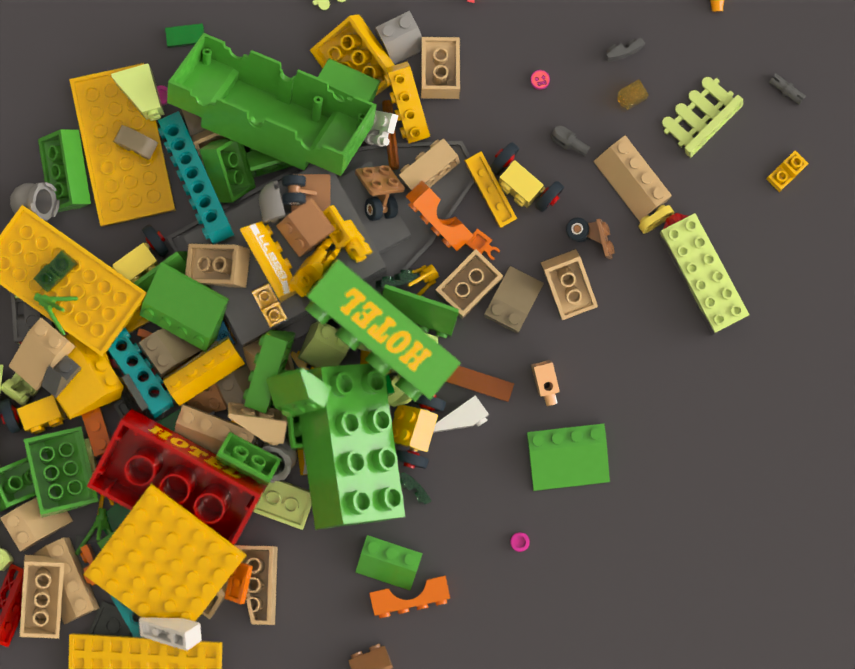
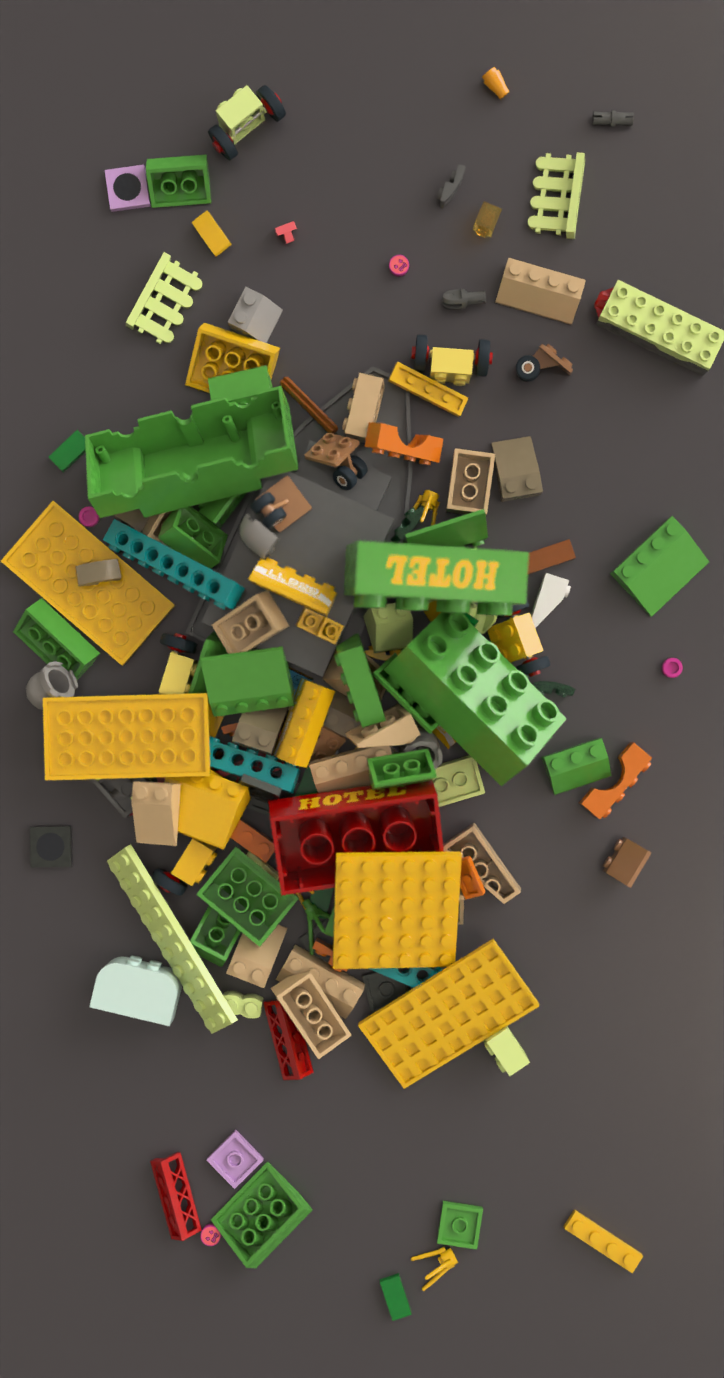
camera: 35 degrees left, 5 degrees up
yellowish green cylinder [1,373,40,406] -> none
clear green slope [34,250,77,292] -> none
bright green plant [34,293,78,335] -> none
dark grey slope [41,355,82,397] -> none
yellowish green slope [111,63,165,121] -> none
white slope [139,617,201,651] -> none
bright green slope [266,368,332,417] -> none
medium nougat slope [276,198,335,257] -> none
yellow plate [288,239,341,297] -> none
yellow plate [323,205,373,263] -> none
white plate [364,111,398,146] -> none
yellow brick [384,61,430,143] -> none
tan slope [421,37,460,99] -> none
orange plate [466,228,500,260] -> none
light nougat torso [531,360,560,406] -> none
tan slope [541,249,598,320] -> none
light yellow plate [638,205,674,234] -> none
yellow slope [766,150,809,192] -> none

